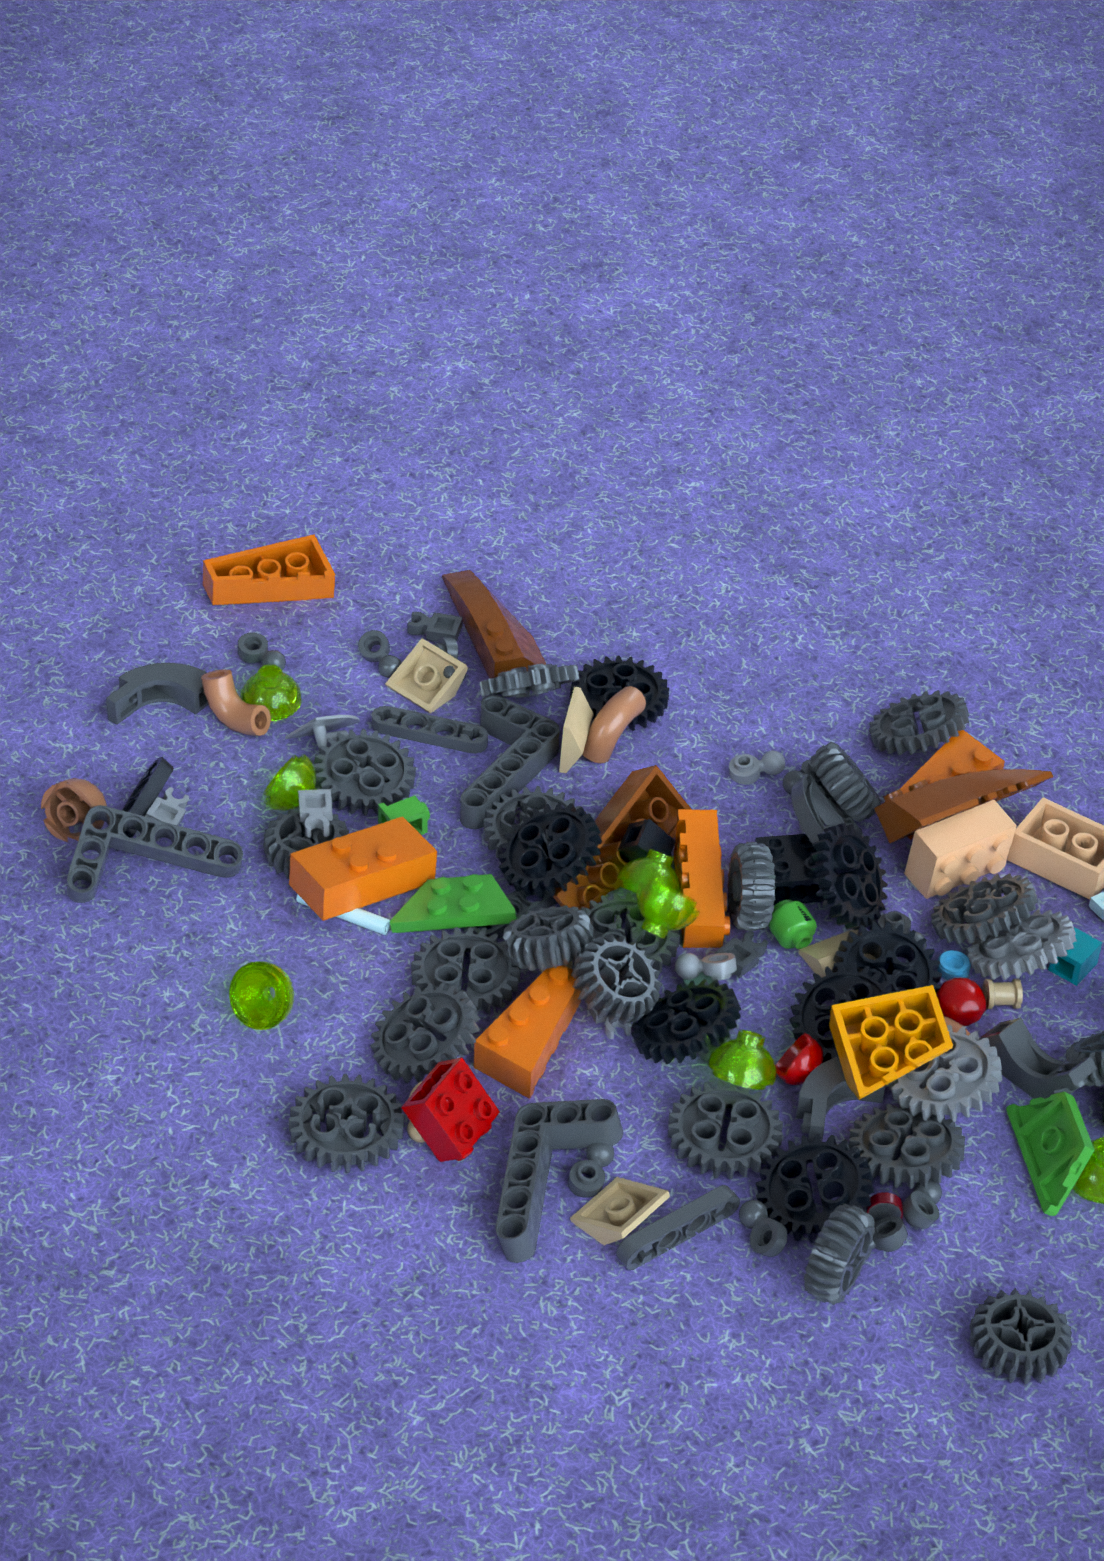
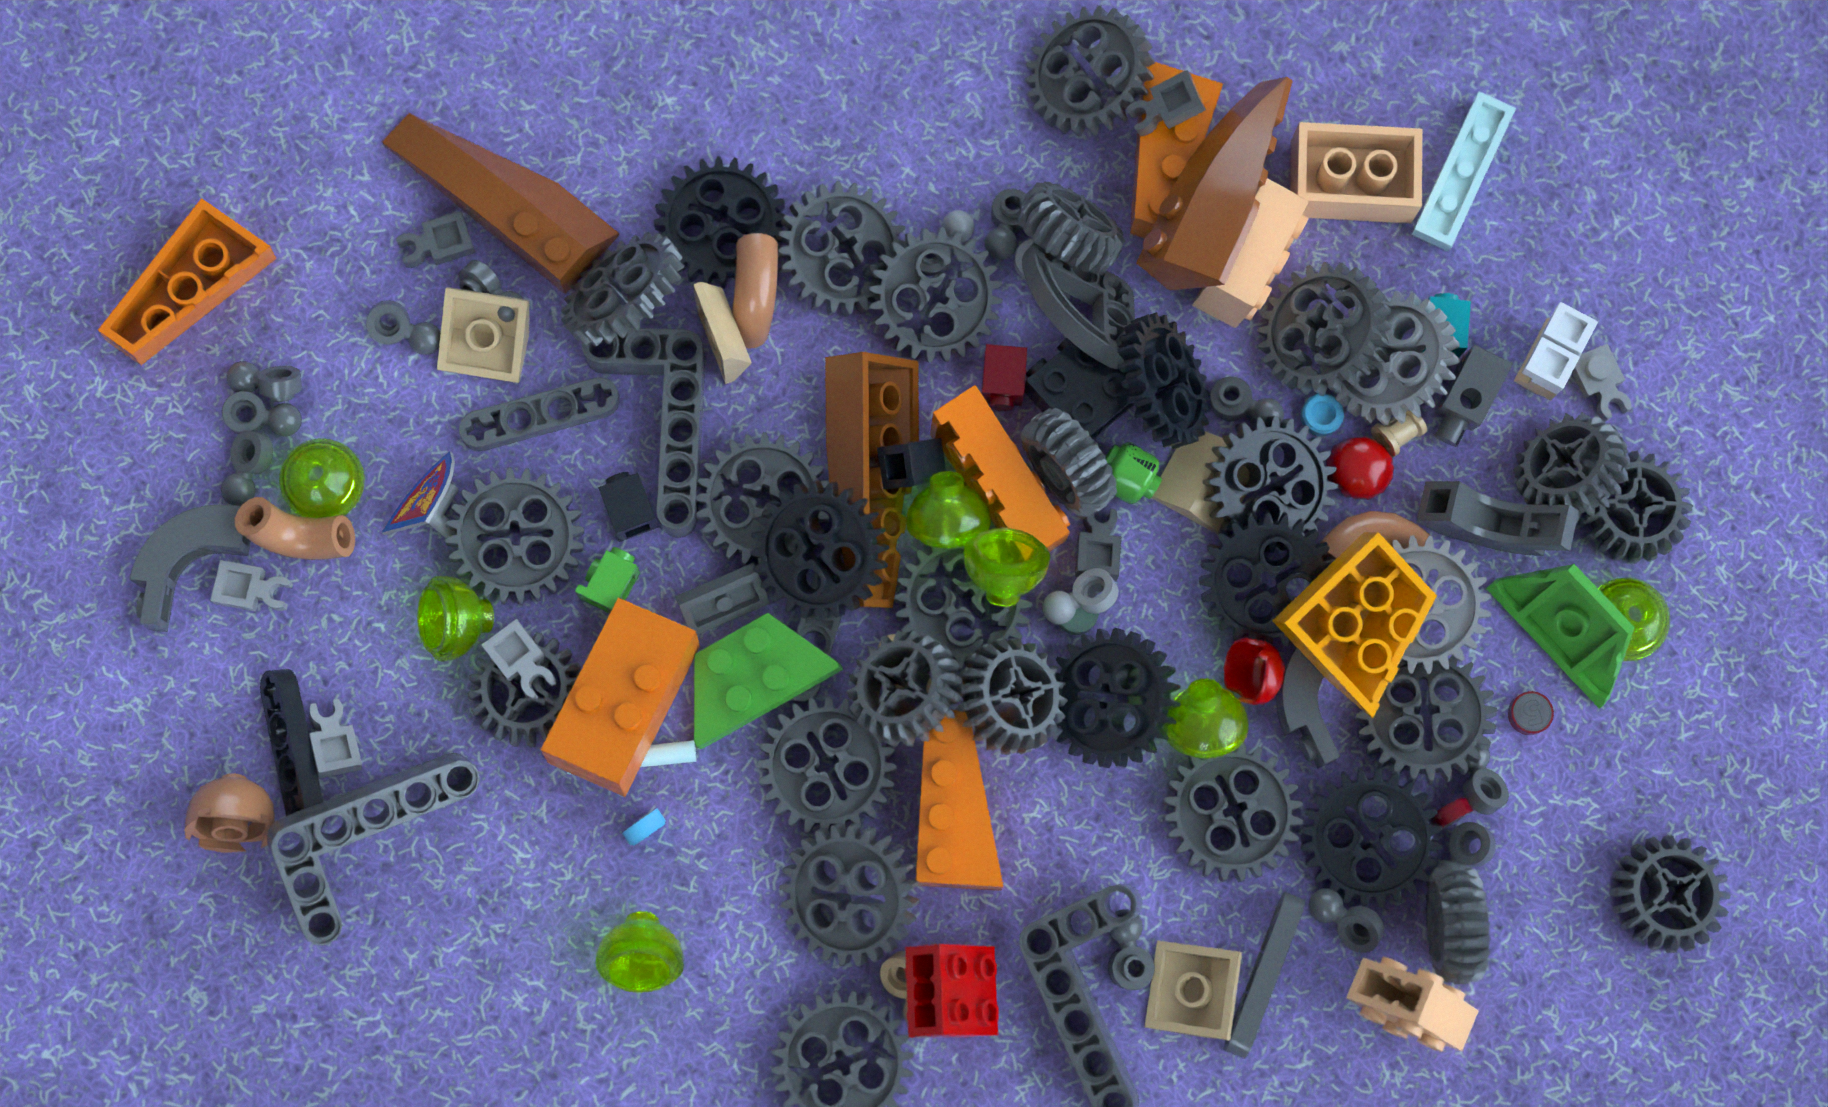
camera: 35 degrees left, 35 degrees up
none -> light grey plate [210,560,293,612]
none -> dark grey plate [221,431,273,506]
none -> dark grey plate [226,361,302,402]
none -> black brick [598,472,659,542]
none -> medium azure tile [622,808,666,846]
none -> dark grey plate [675,563,770,635]
none -> dark grey gear [775,181,907,317]
none -> dark grey gear [868,227,1003,362]
none -> dark red brick [981,344,1028,411]
none -> dark grey plate [1126,70,1206,136]
none -> light nougat brick [1346,957,1479,1052]
none -> dark grey torso [1435,345,1513,447]
none -> tile [1508,691,1554,735]

